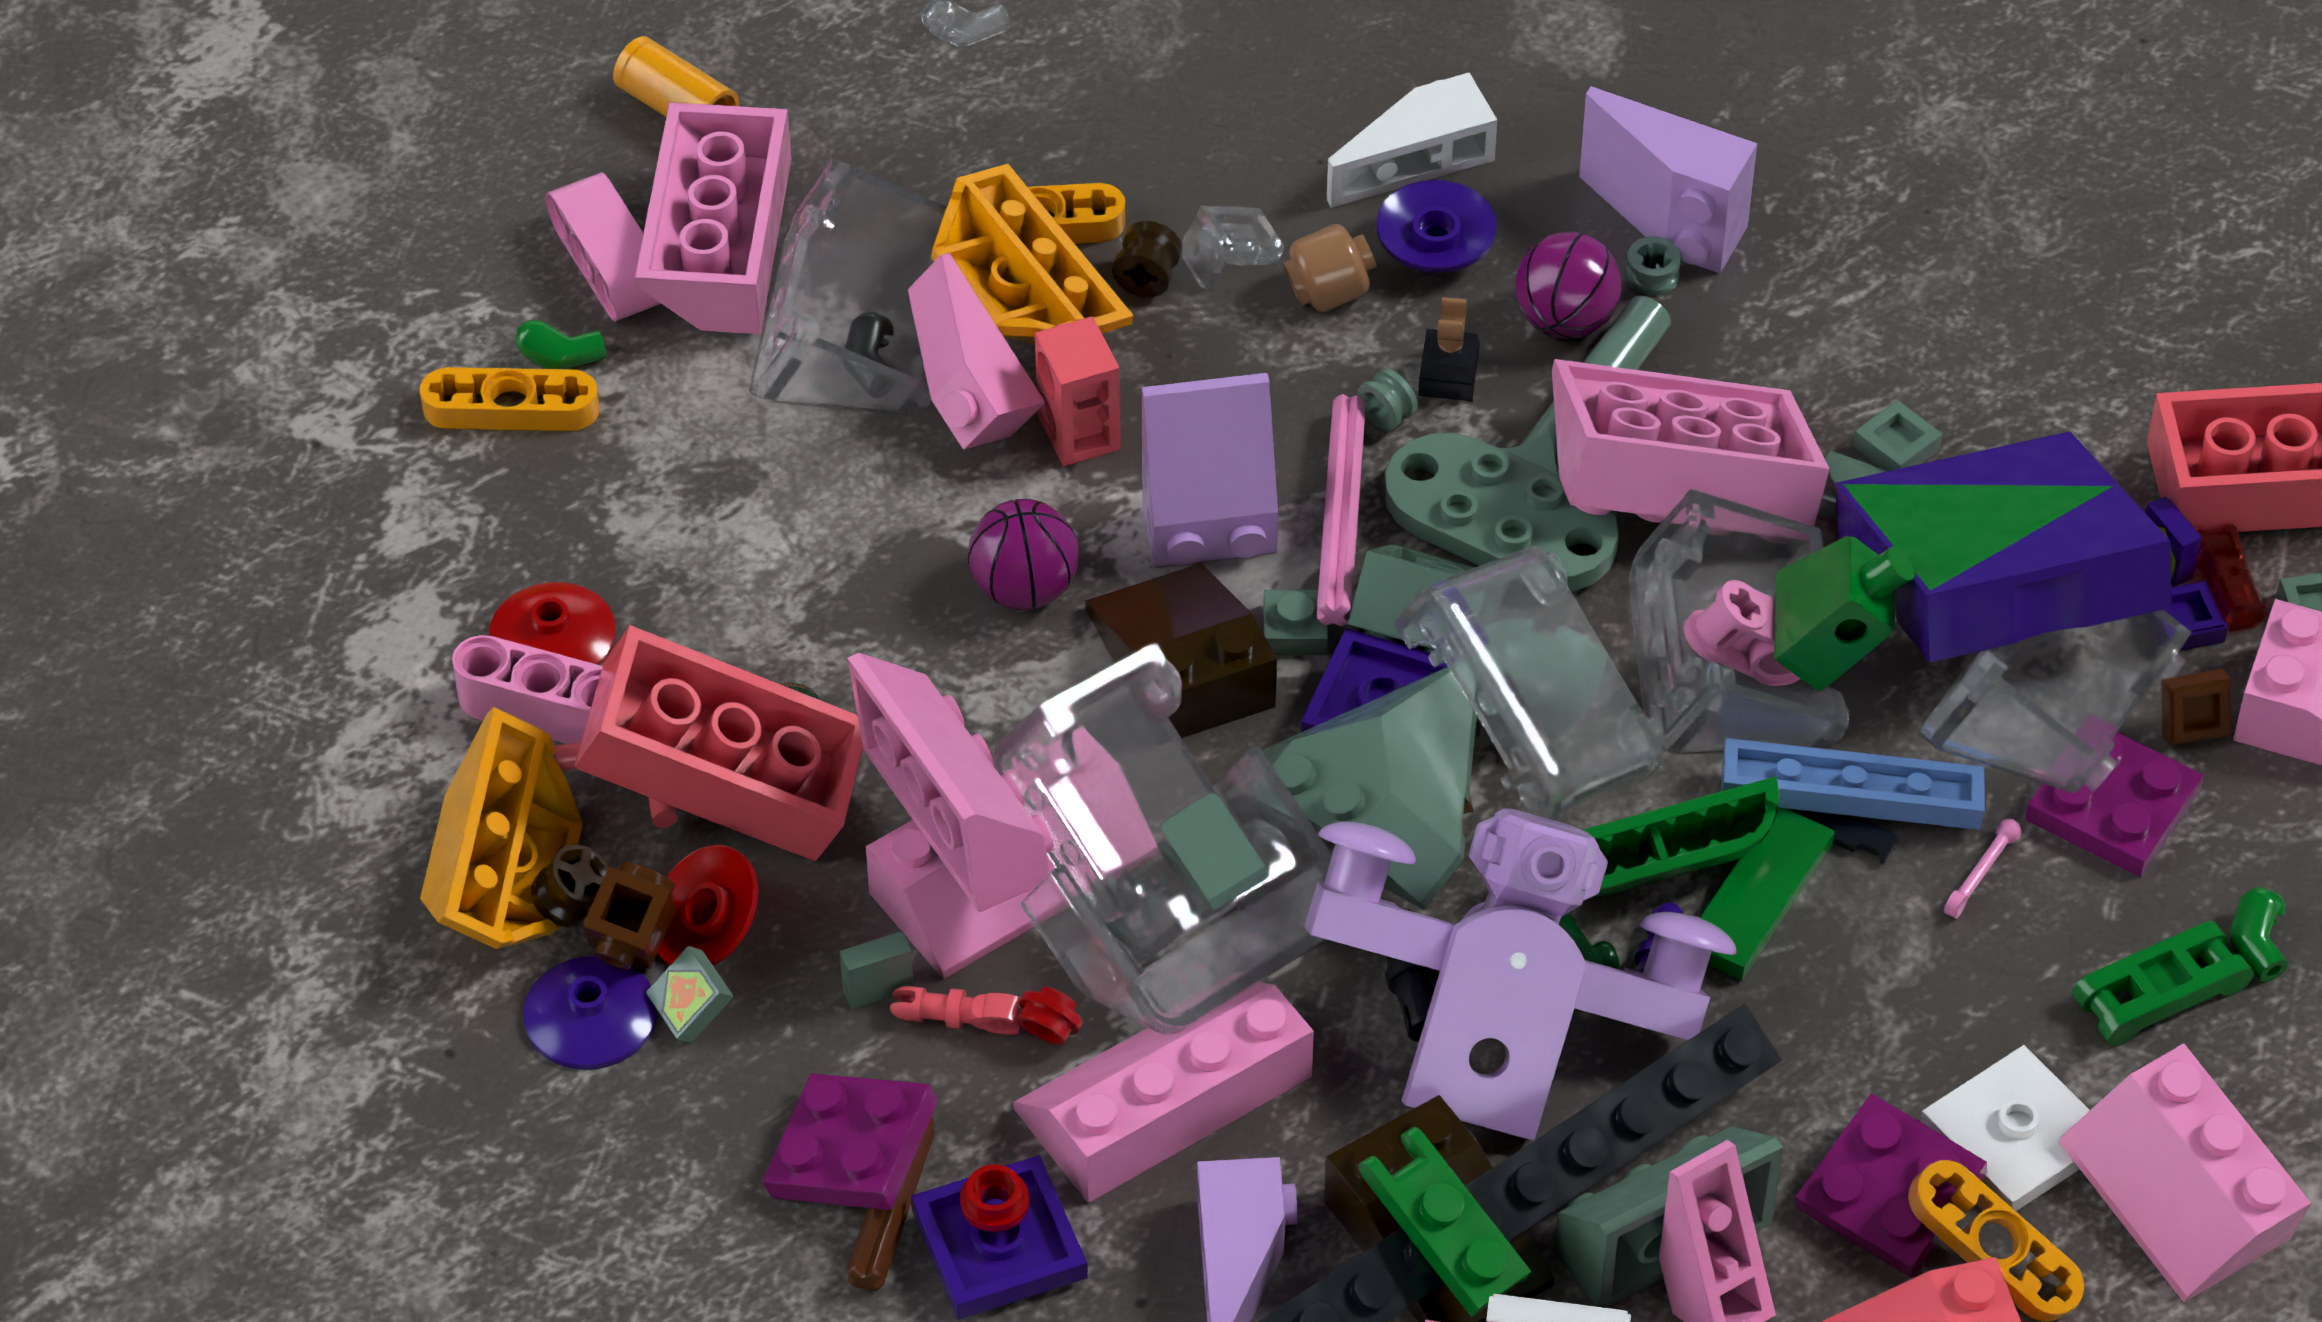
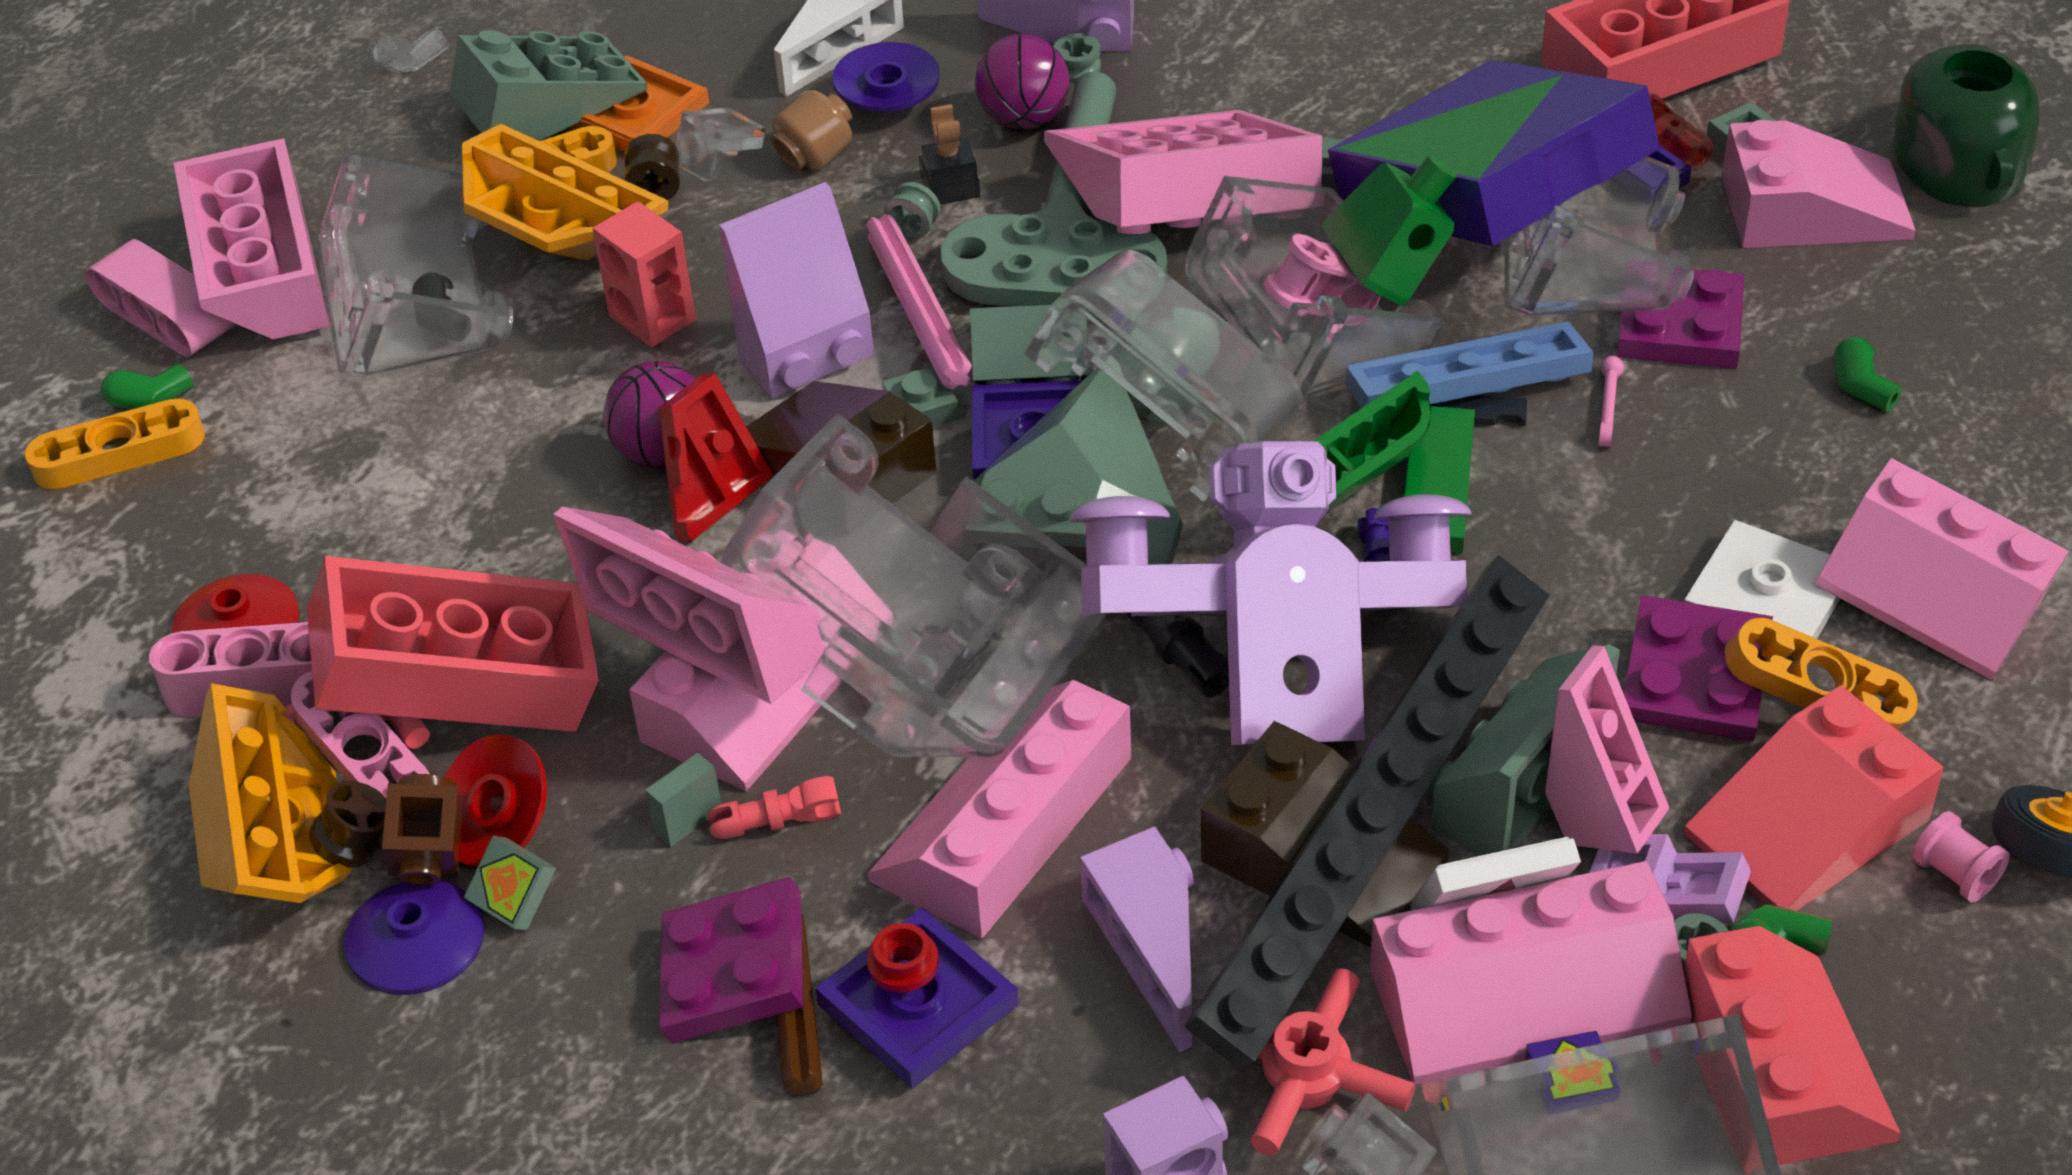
camera: 20 degrees left, 5 degrees down
light orange pin [613,36,739,117] -> none
bright pink slope [908,253,1046,450] -> none
red plate [1017,987,1083,1046] -> none
sand green slope [1157,793,1270,911] -> none
green hinge [1358,1126,1532,1318] -> none
sand green plate [1853,400,1943,471] -> none
green plate [2072,921,2254,1046] -> none
reddish brown tile [2161,668,2231,746] -> none
none -> bright pink beam [291,671,430,798]
none -> sand green slope [449,30,647,141]
none -> orange tile [569,55,710,152]
none -> red wing [659,373,774,542]

